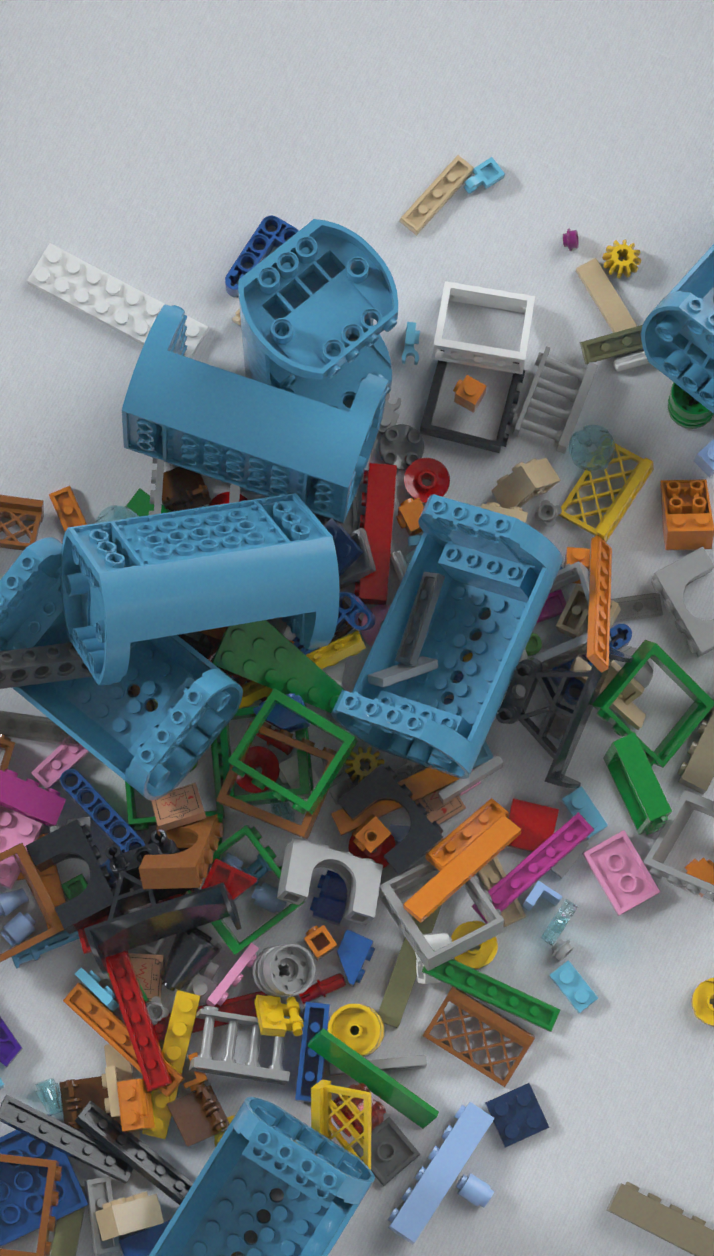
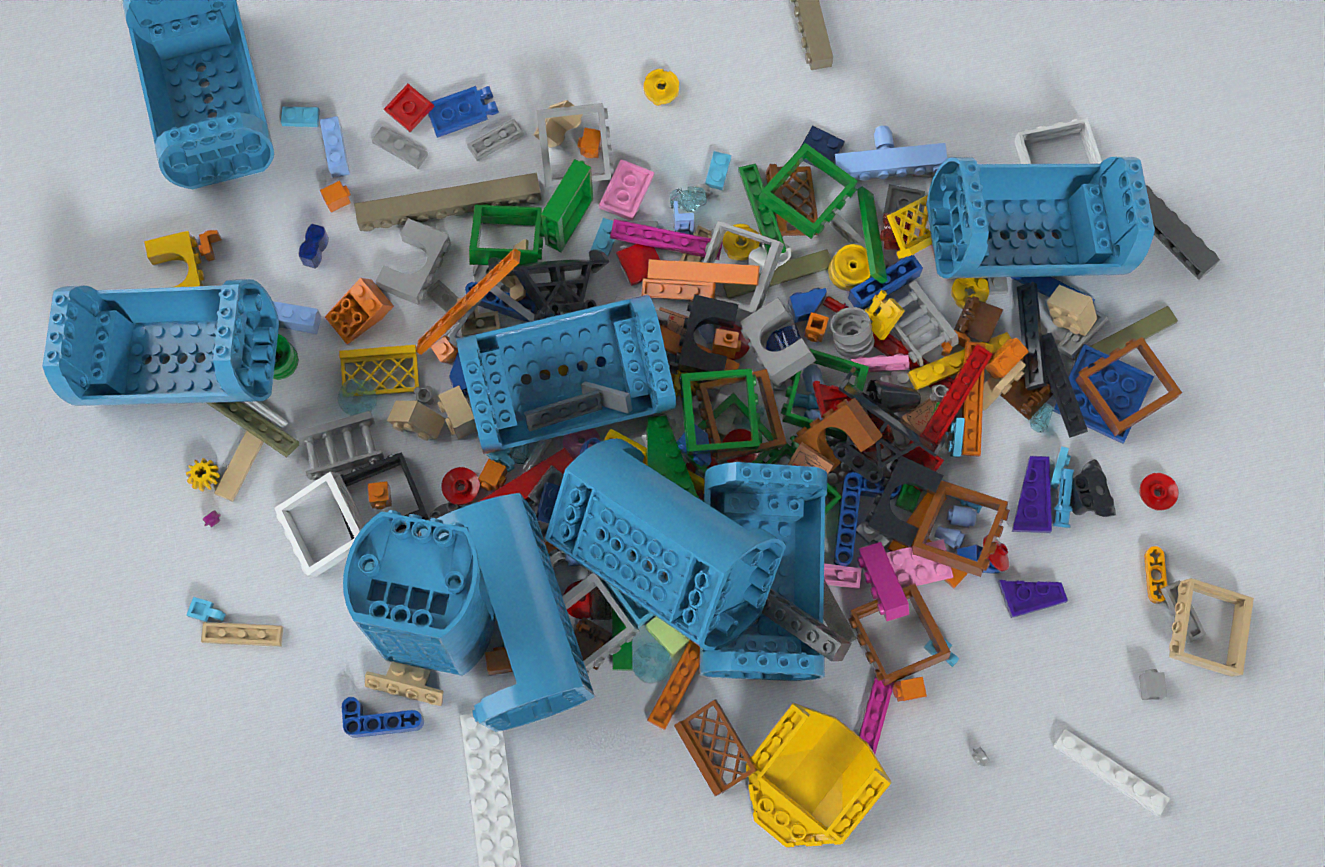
camera: 125 degrees left, 5 degrees down
none -> green window [758,143,858,239]

